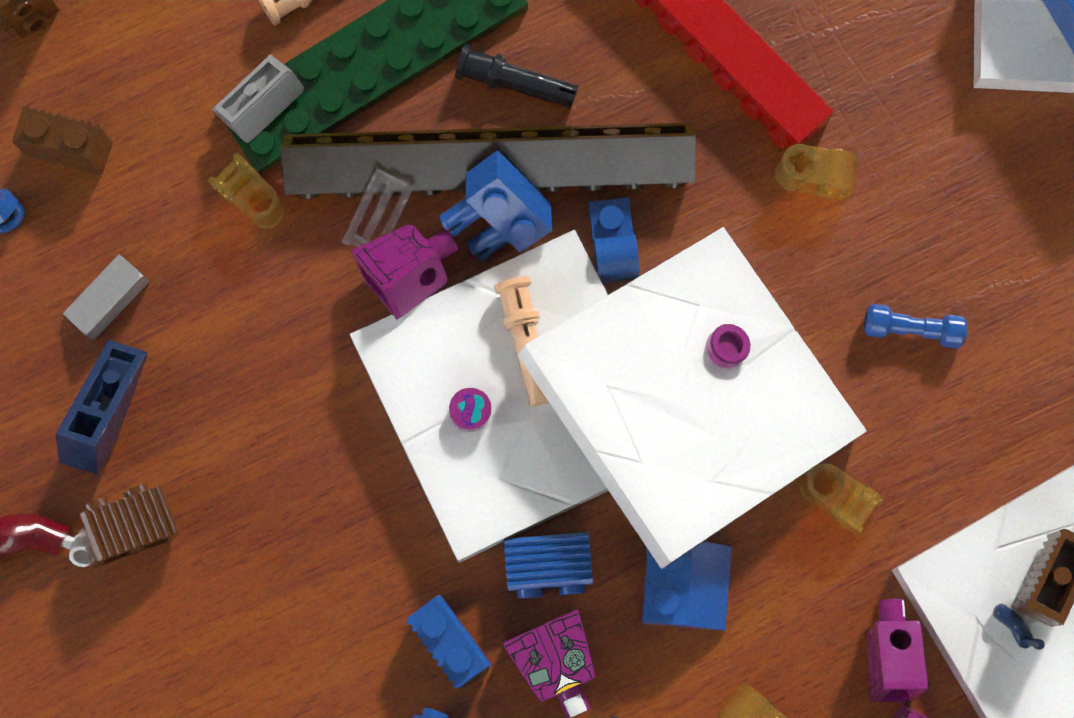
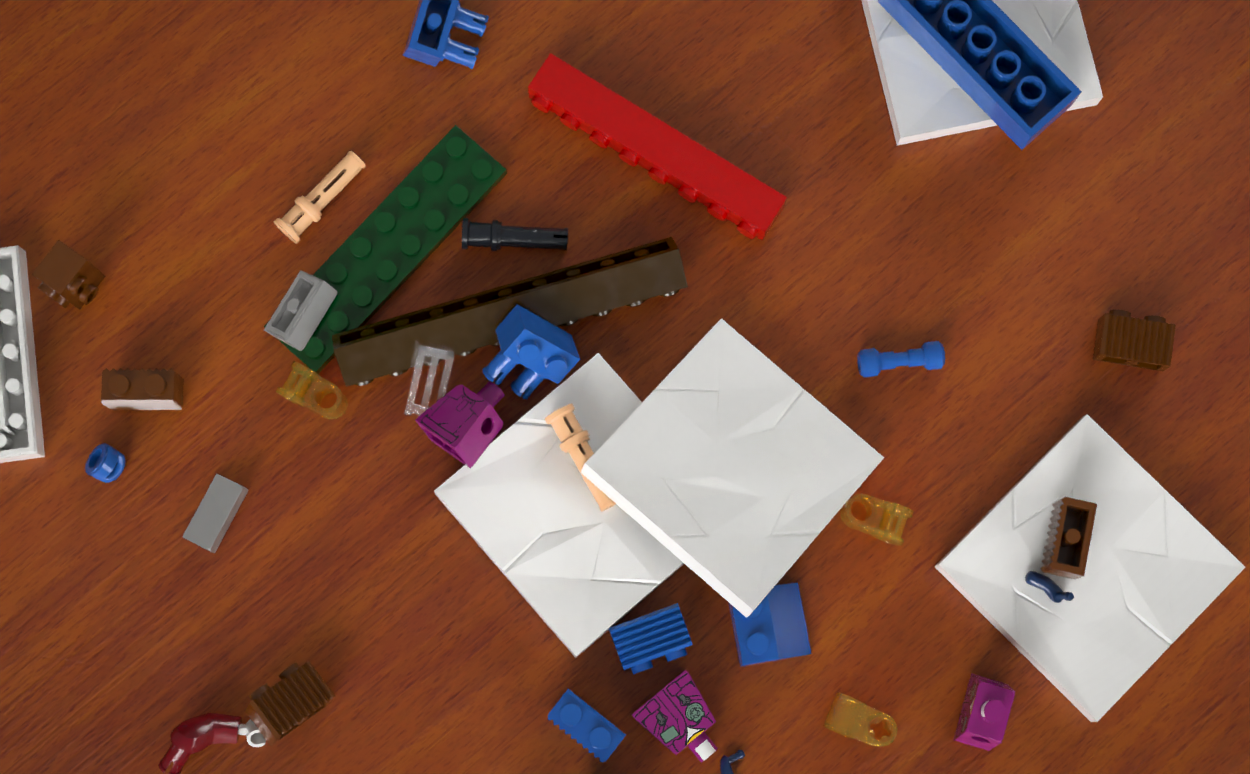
camera: 20 degrees left, 0 degrees up
dark blue slope [55,340,147,475] -> none
magenta tile [449,388,492,432] -> none
blue plate [588,197,639,284] -> none
magenta tile [706,324,751,368] -> none
clear yellow piece [775,144,857,200] -> none
magenta torso [867,599,928,702] -> none

